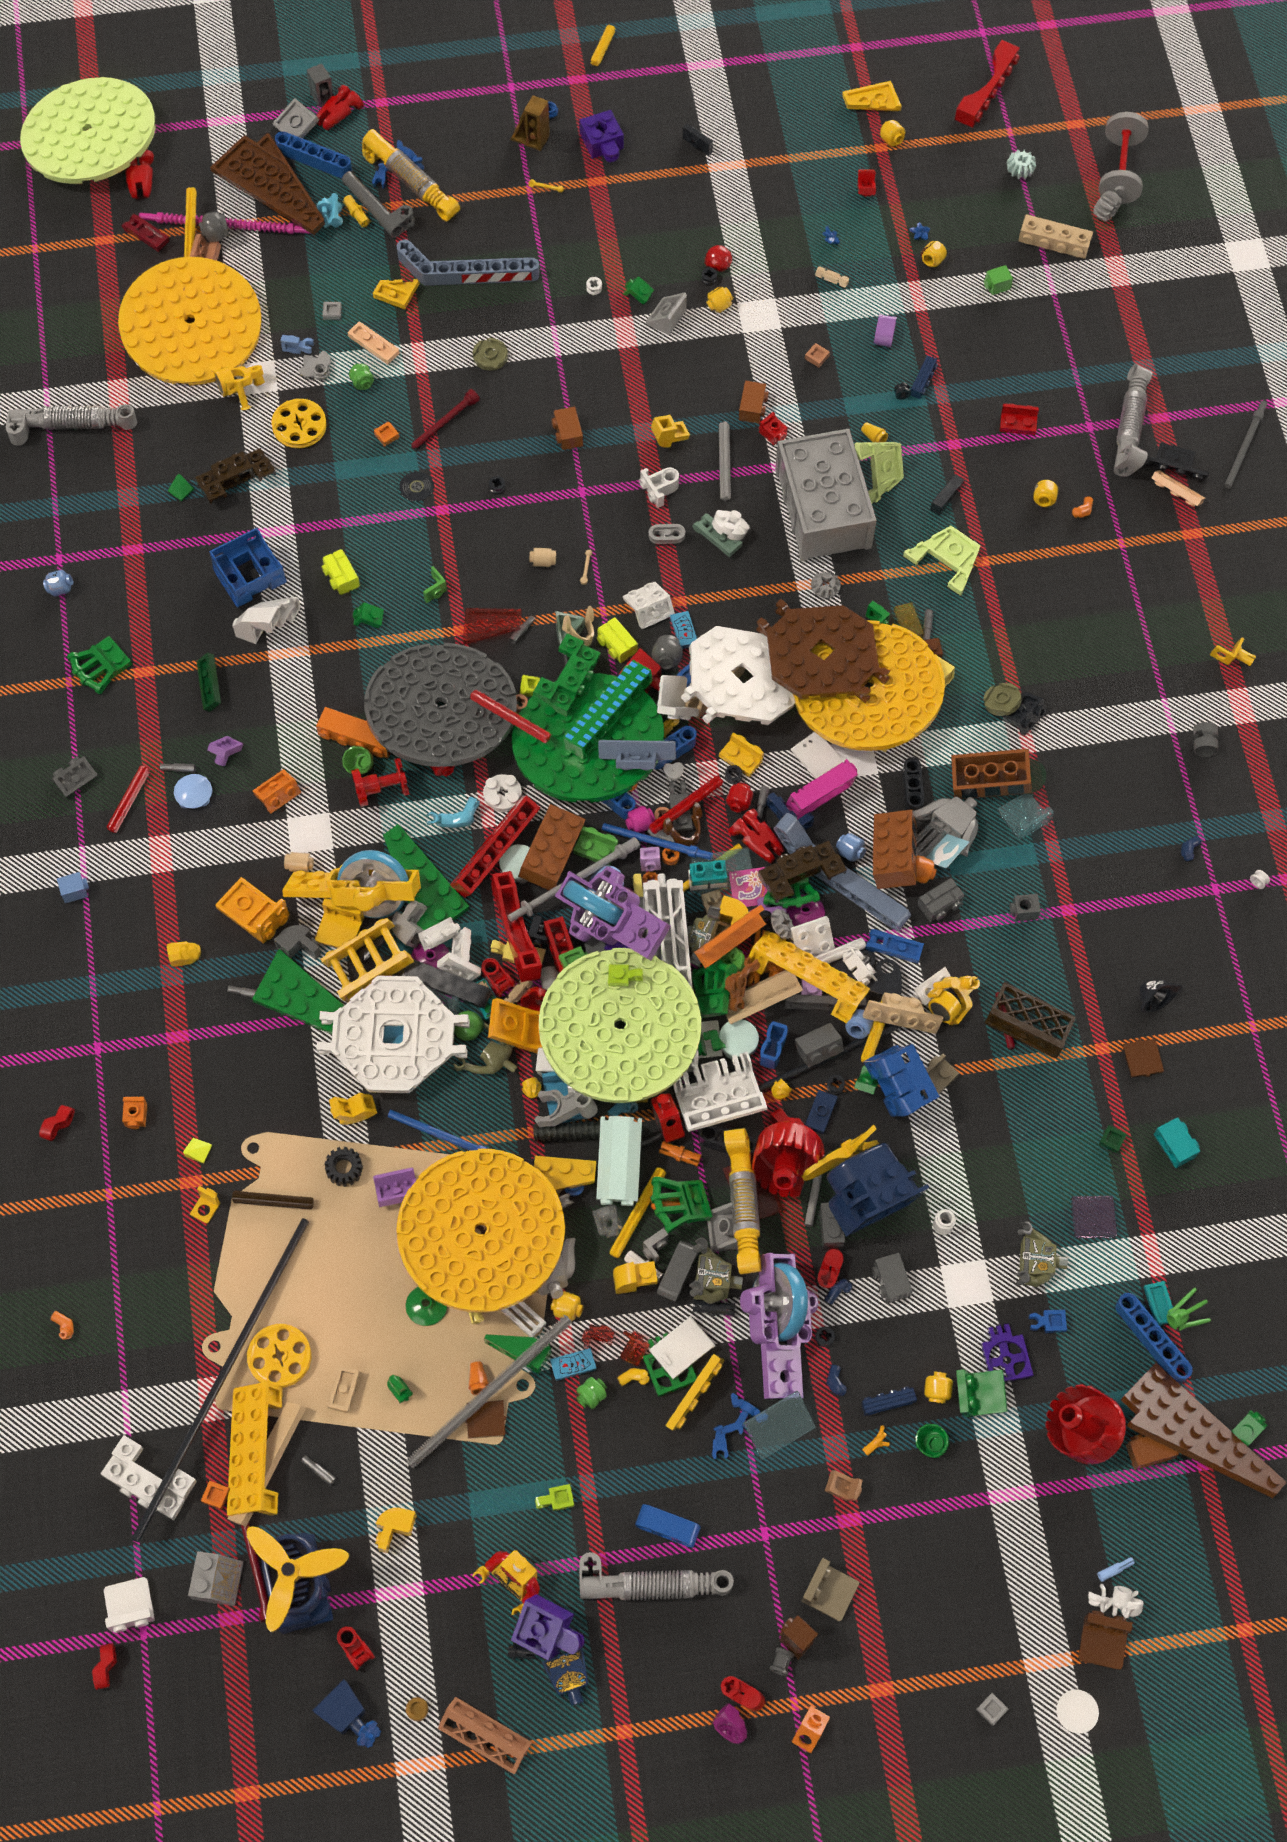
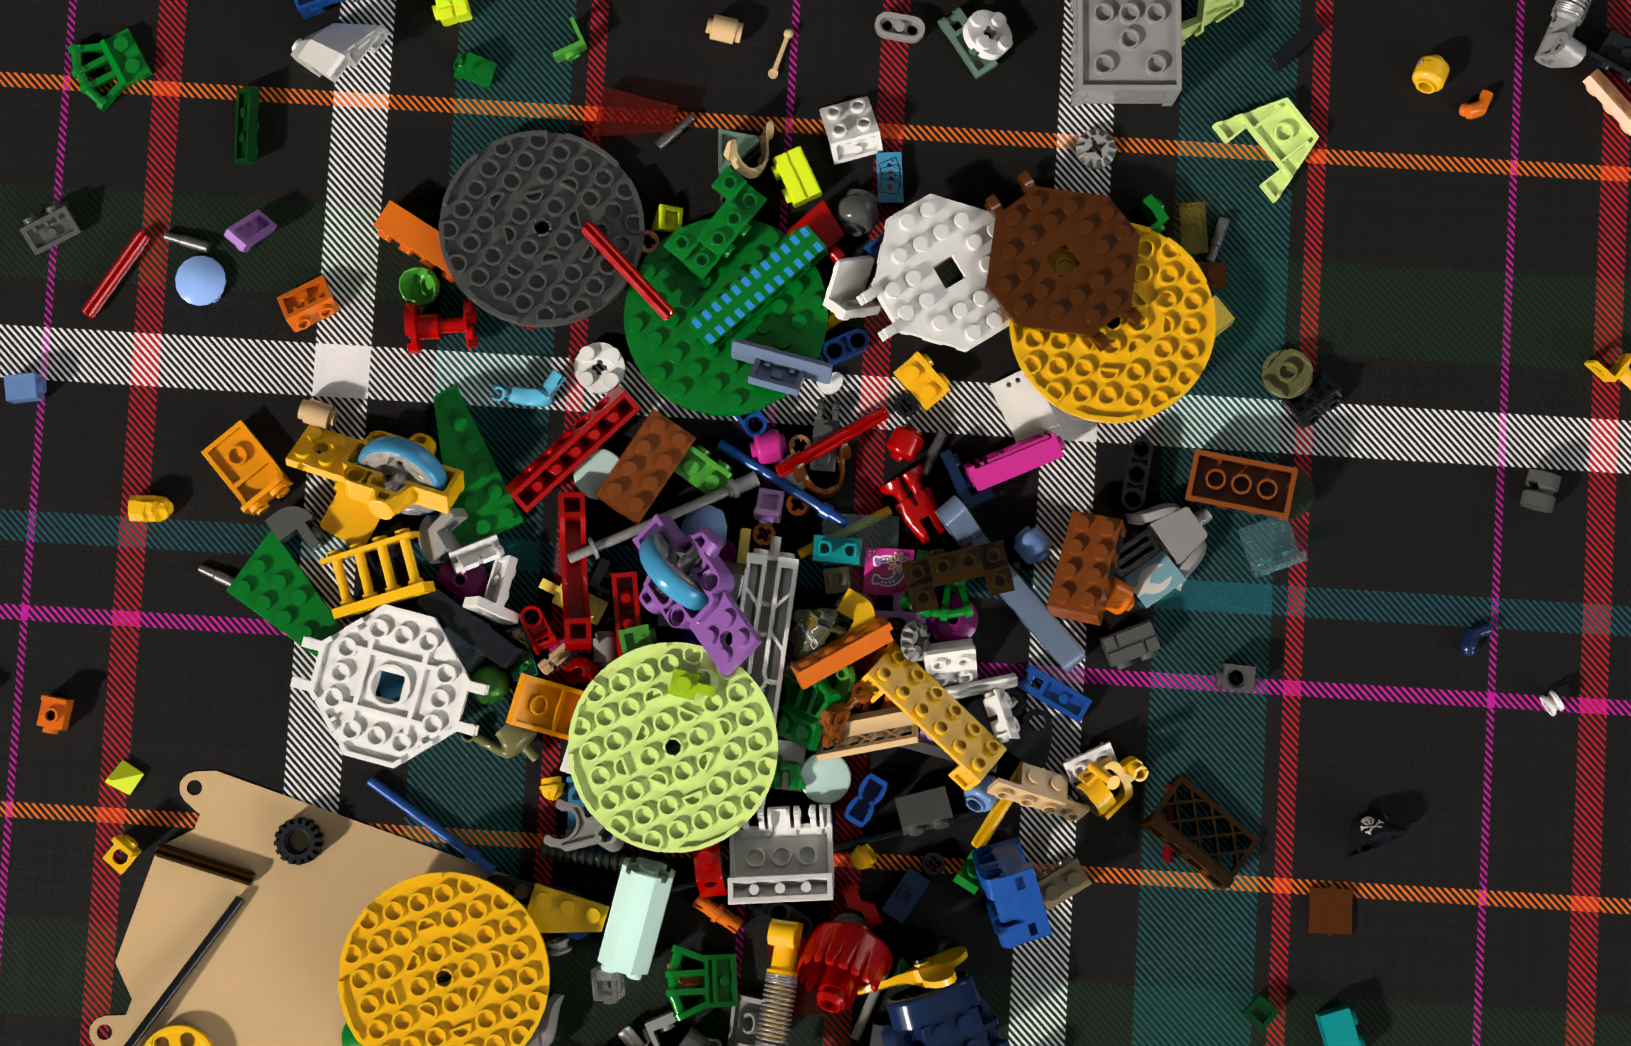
camera: 15 degrees right, 20 degrees up
yellow brick [329,1093,377,1125] -> none
medium lavender bracket [373,1167,416,1207] -> none
yellow axle [610,1167,666,1258] -> none

